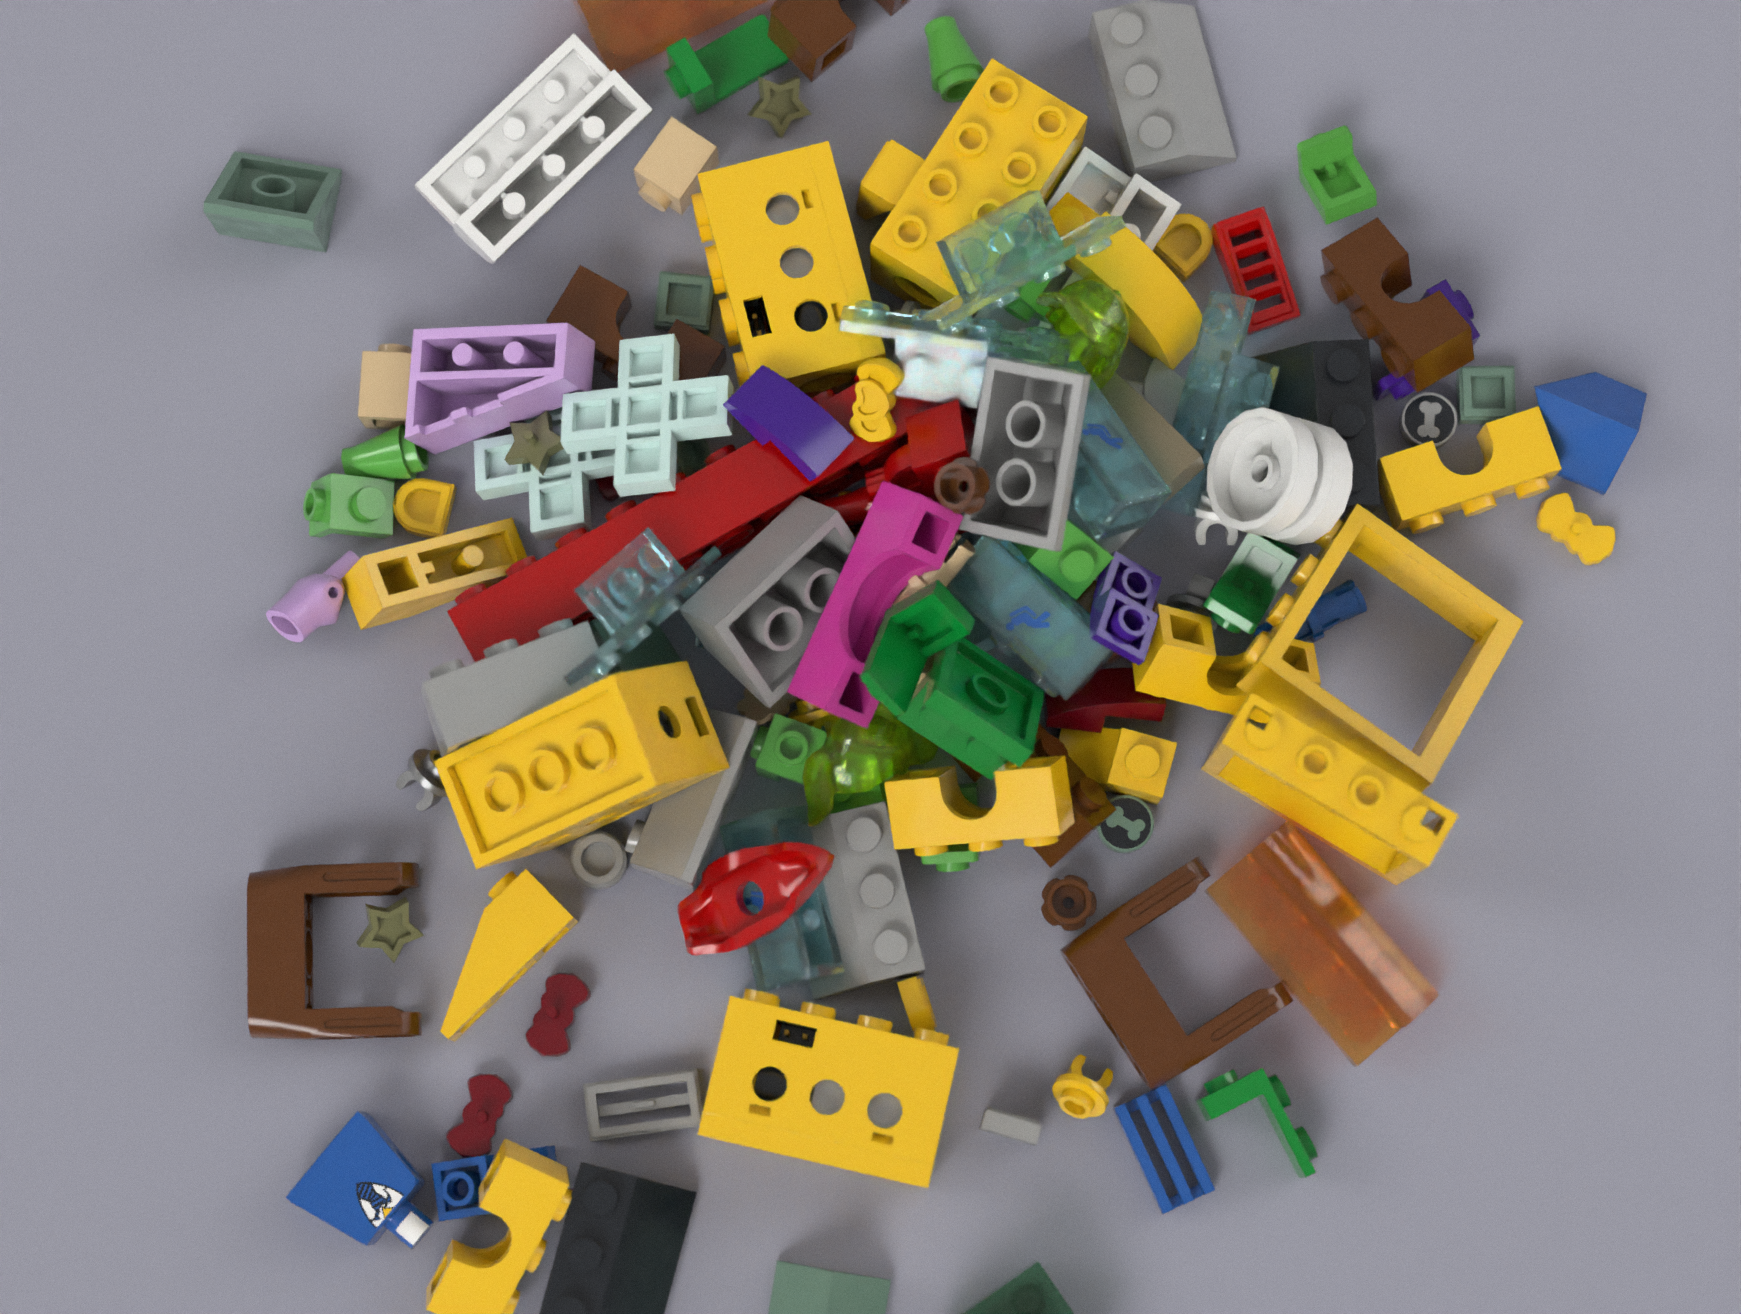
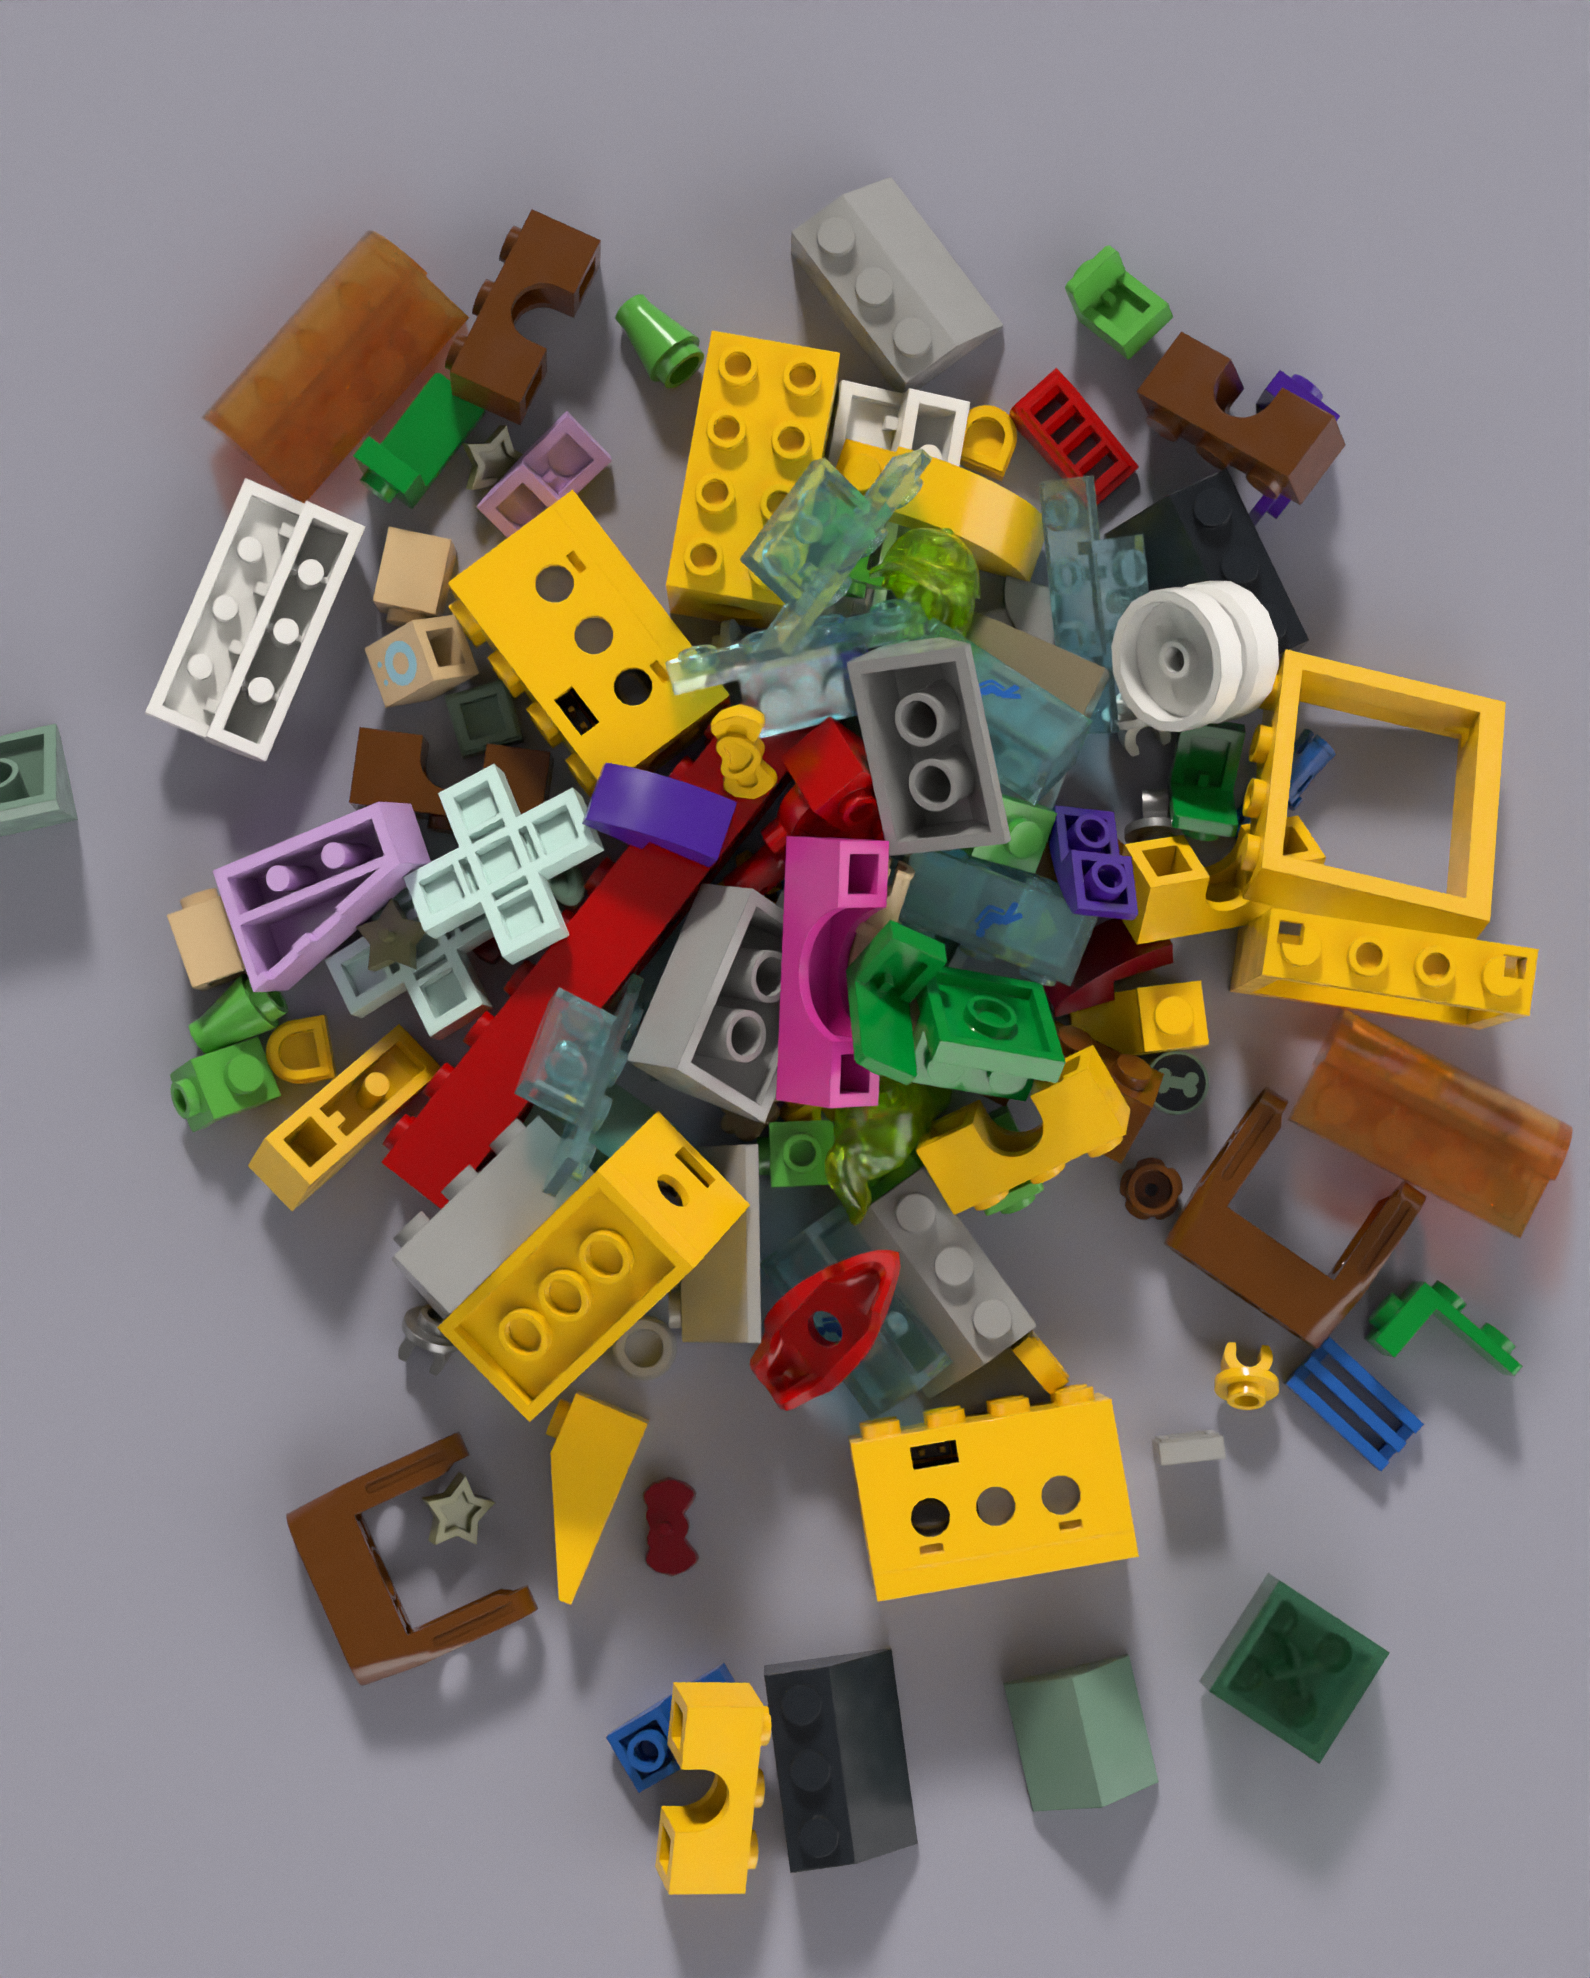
camera: 30 degrees left, 5 degrees up
lavender piece [266,551,360,642] -> none
blue torso [286,1111,434,1249] -> none
dark red piece [446,1073,513,1158] -> none
light grey tile [583,1068,703,1142] -> none
yellow slope [855,139,924,220] -> none
reddish brown plate [934,457,991,515] -> none
yellow arch [1377,406,1562,534] -> none
tile [1399,392,1457,449] -> none
sand green tile [1456,366,1516,424] -> none
blue slope [1534,372,1647,495] -> none
yellow piece [1536,492,1616,566] -> none
none -> tan brick [364,615,479,708]
none -> lavender slope [477,411,612,538]

